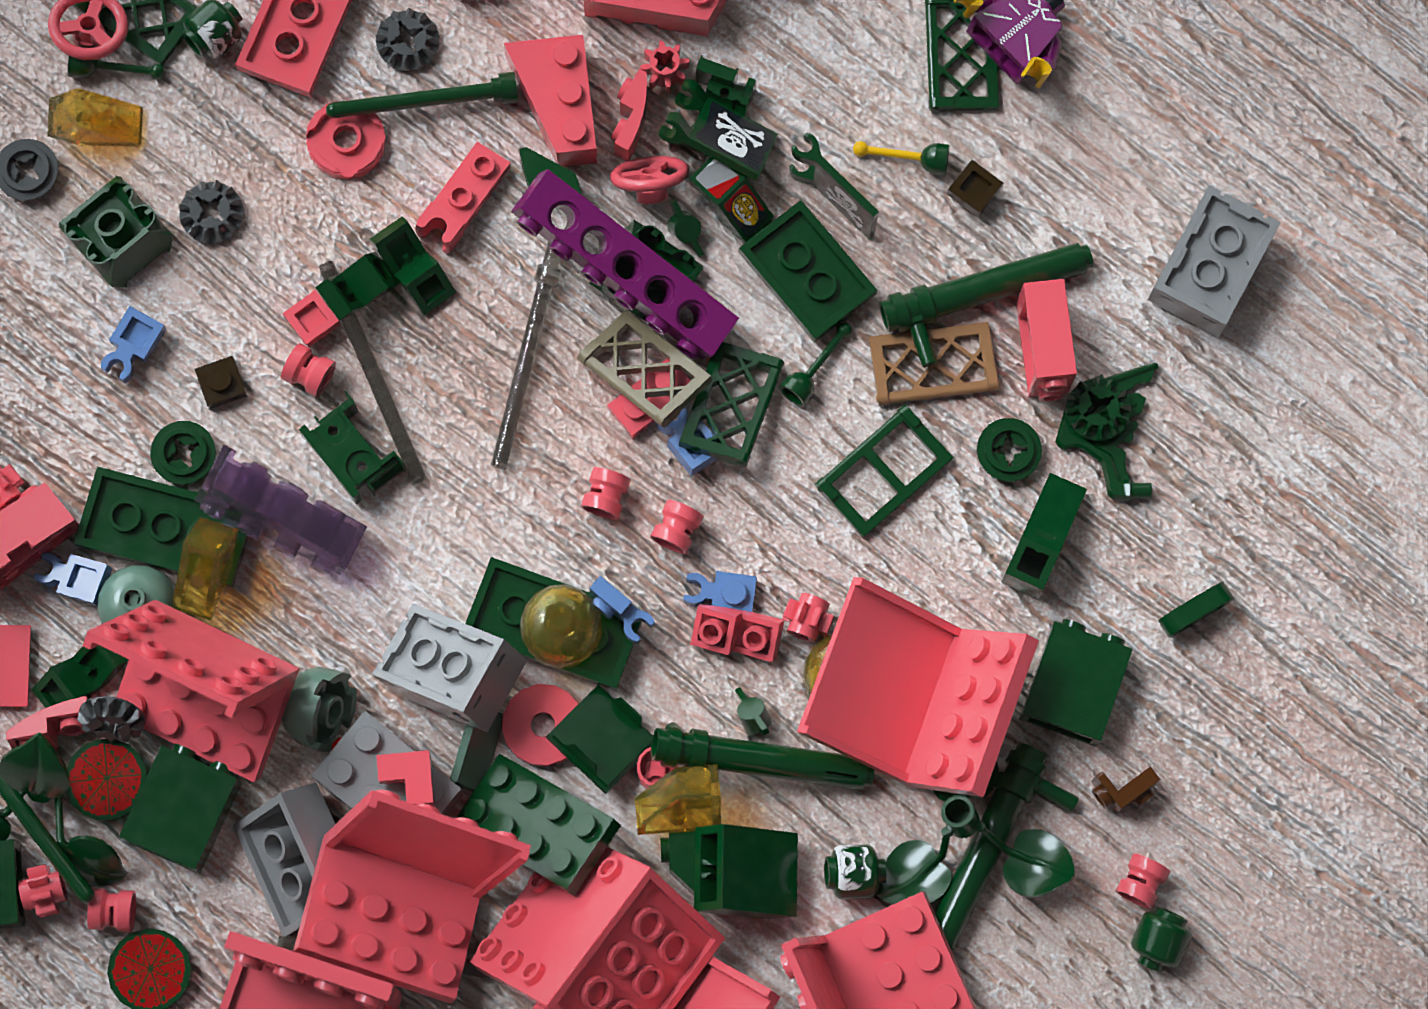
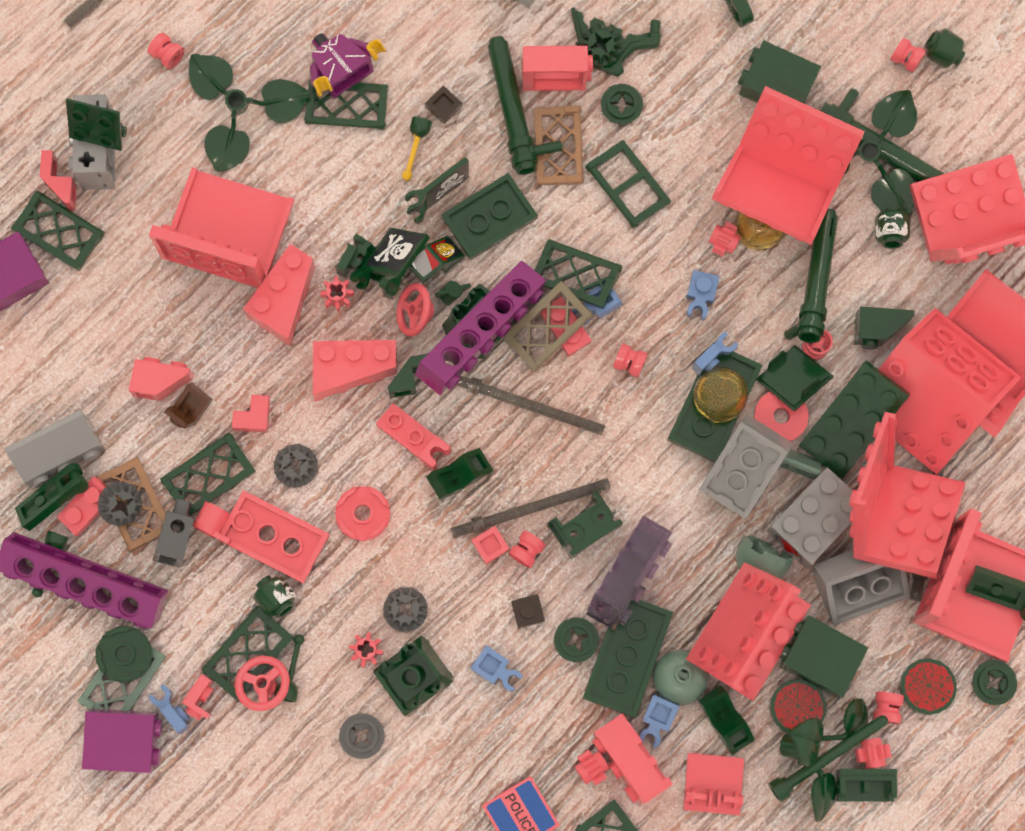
camera: 85 degrees left, 0 degrees up
coral slope [6,696,89,751] -> none
clear yellow slope [47,88,143,146] -> none
dark grey gear [77,696,146,743] -> none
clear yellow slope [172,517,239,621] -> none
dark green slope [315,251,400,320] -> none
dark green piece [326,71,518,118] -> none
coral piece [376,750,435,806] -> none
coral slope [611,69,647,161] -> none
clear yellow slope [635,765,721,835] -> none
coral wheel [650,500,704,554] -> none
coral slope [690,604,785,662] -> none
dark green brick [694,824,798,919] -> none
dark green piece [735,687,772,736] -> none
dark green hinge [779,322,852,407] -> none
dark green slope [1001,473,1087,599] -> none
reddish brown bracket [1092,766,1161,814] -> none
none -> coral gear [349,632,384,668]

